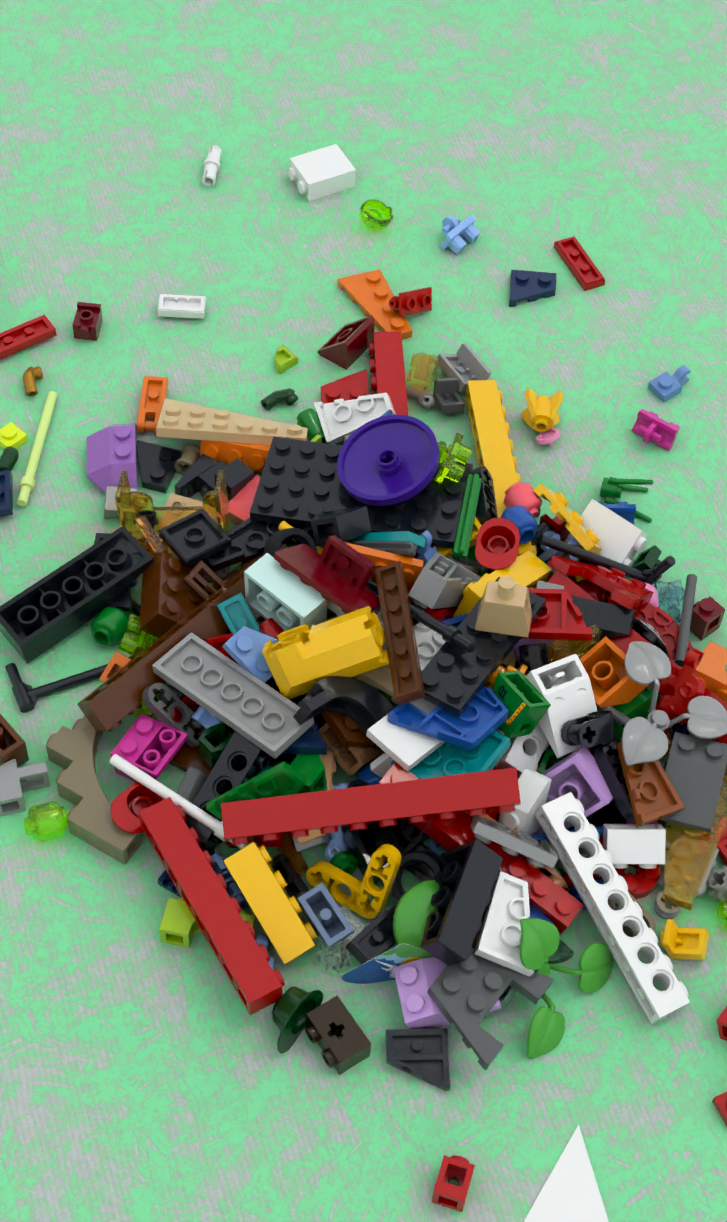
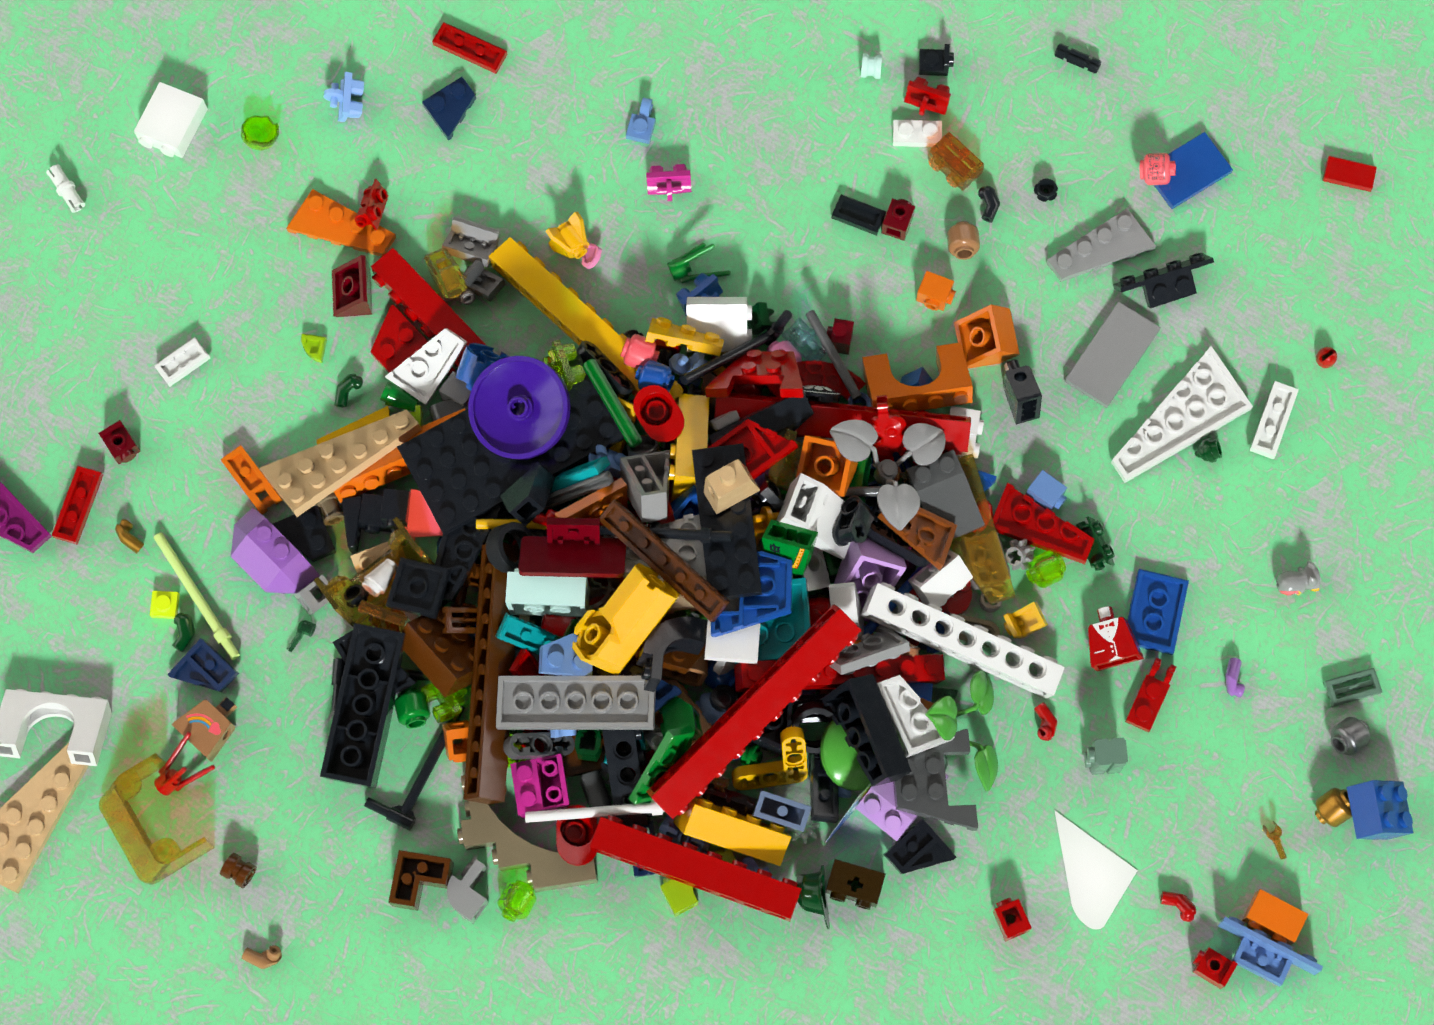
camera: 35 degrees left, 20 degrees up
none -> clear green hand [286,620,316,652]
none -> white cone [362,558,398,597]
none -> red arm [1034,702,1058,741]
none -> sand green brick [1084,738,1128,775]

